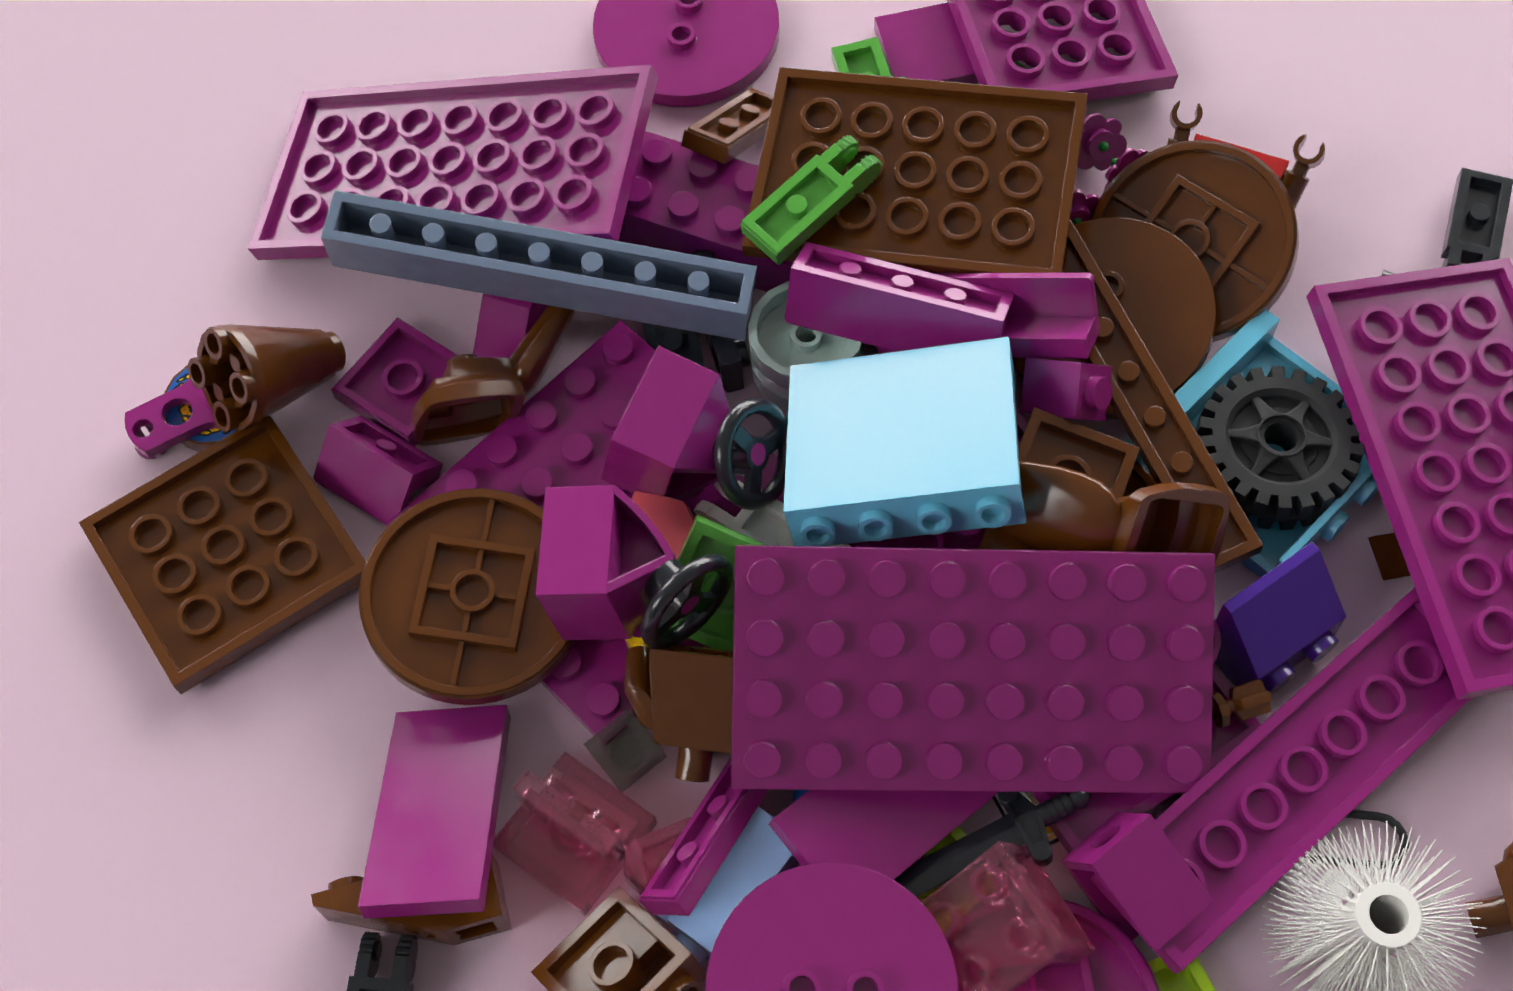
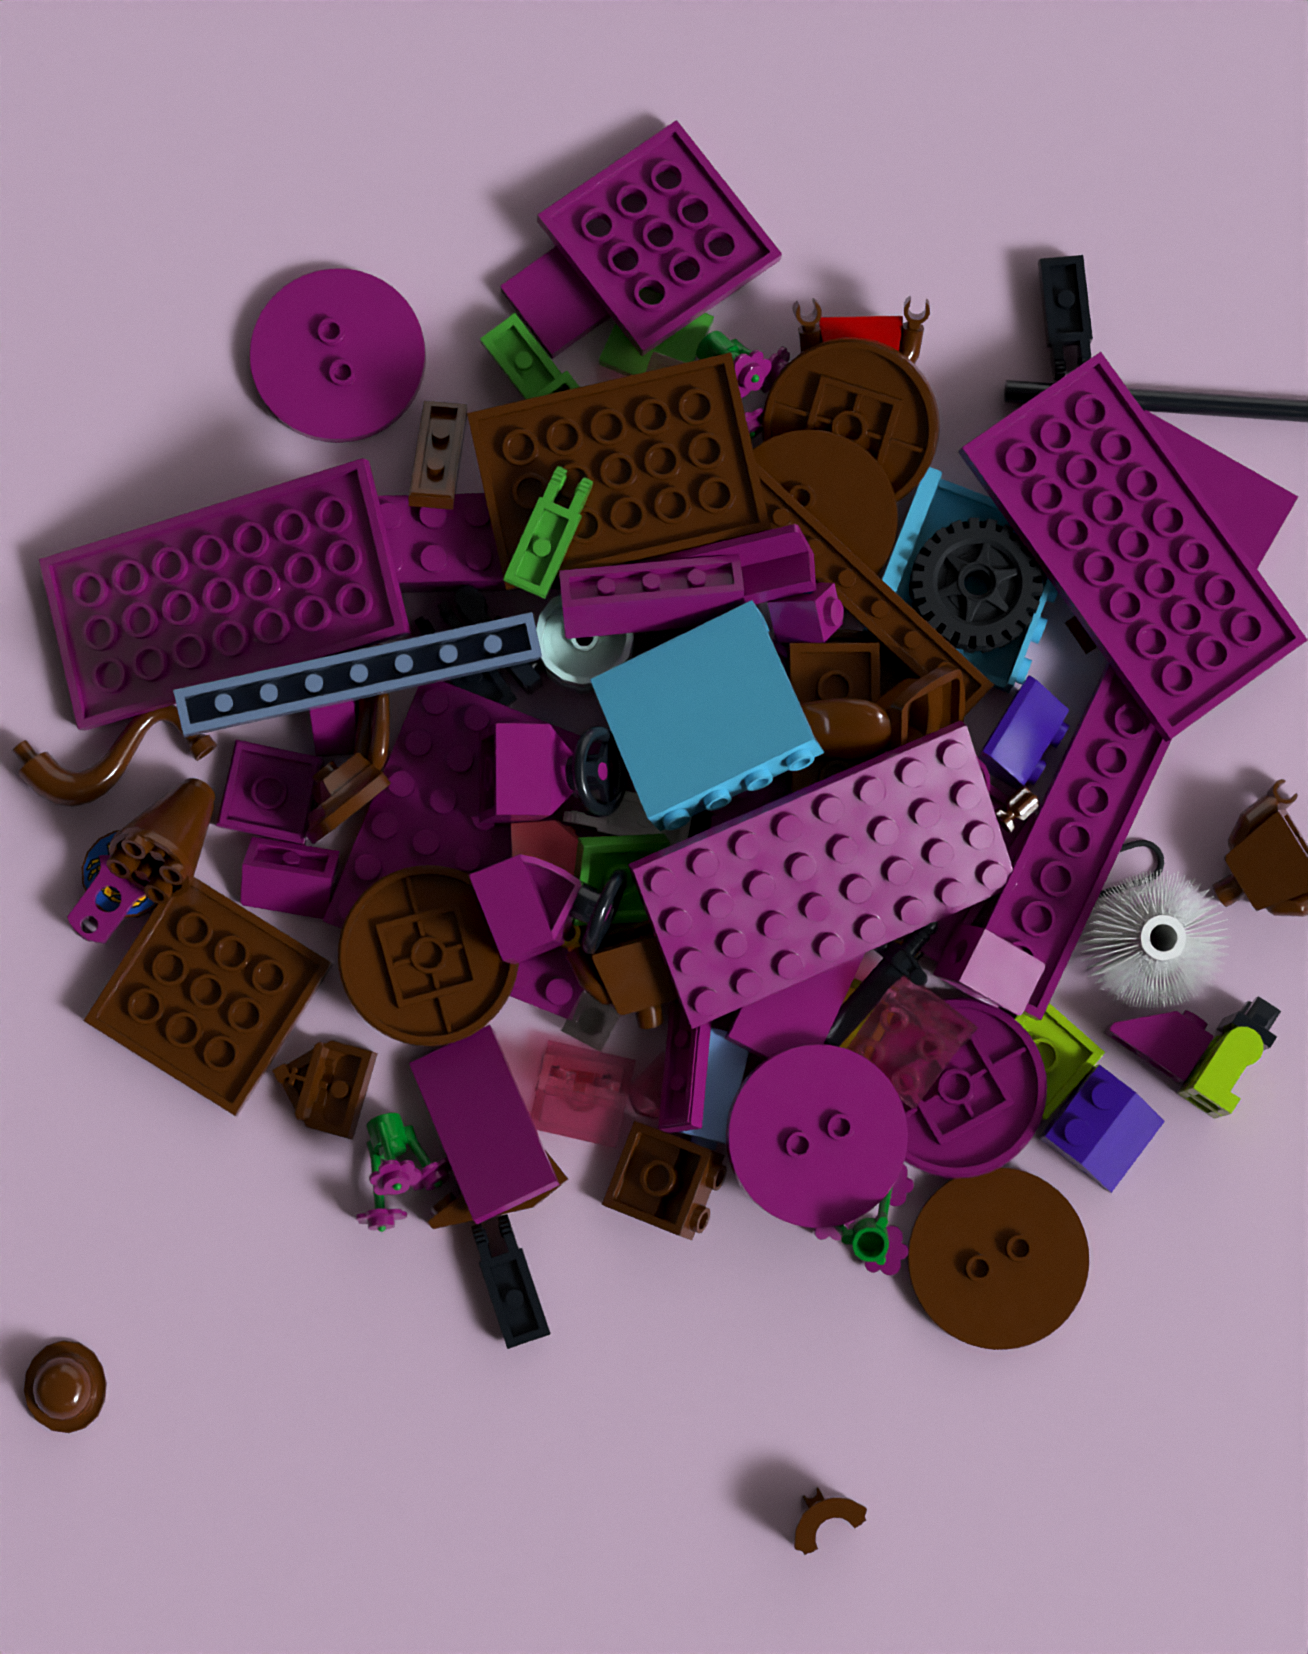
camera: 30 degrees left, 20 degrees up
none -> reddish brown animal [12,705,217,807]
none -> reddish brown slope [272,1040,378,1140]
none -> plant [355,1113,452,1232]

